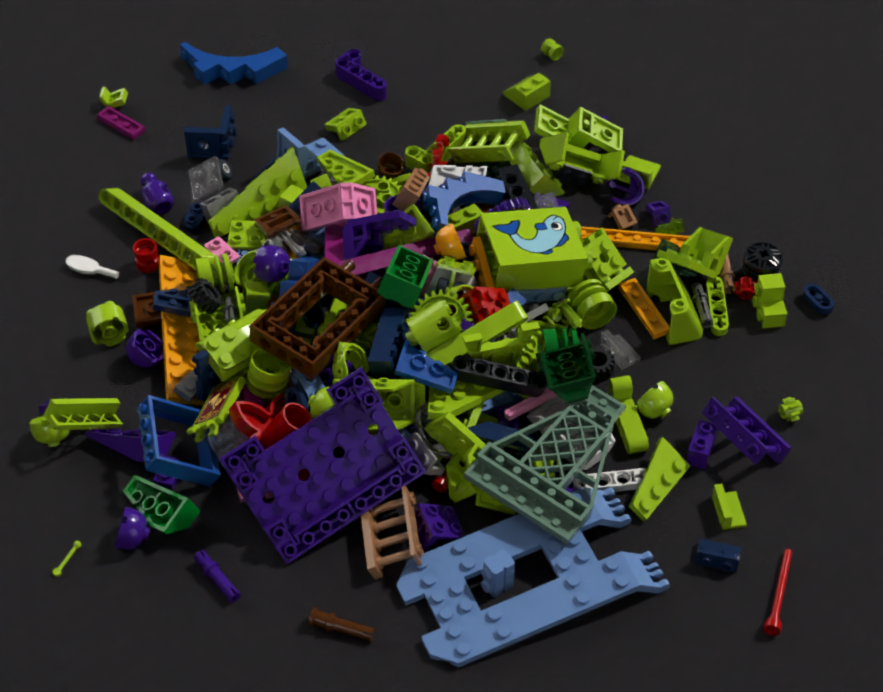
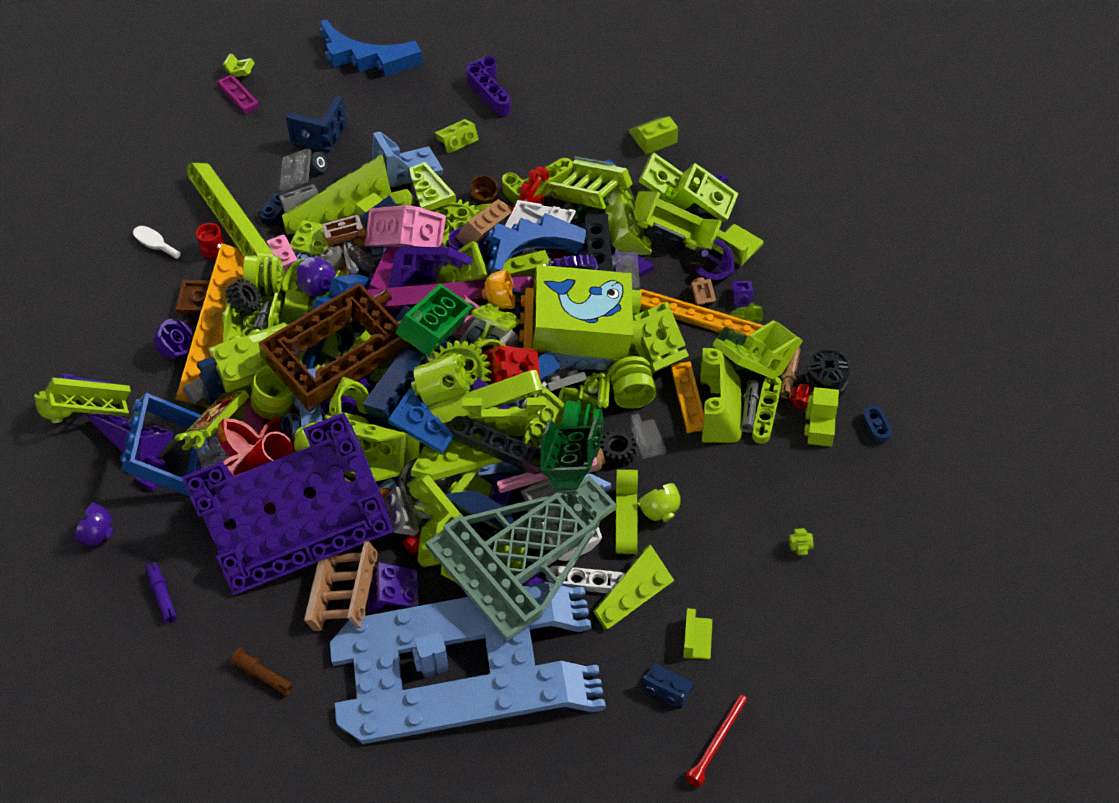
camera: 15 degrees right, 5 degrees up
lime hinge [53,540,81,577] -> none
lime brick [86,301,129,346] -> none
green wedge [123,475,200,534] -> none
dark purple piece [140,173,174,215] -> none
dark blue wing [152,286,192,317] -> none
lime wheel [541,38,564,61] -> none
dark purple brick [686,420,718,470] -> none
dark purple fence [701,397,792,465] -> none

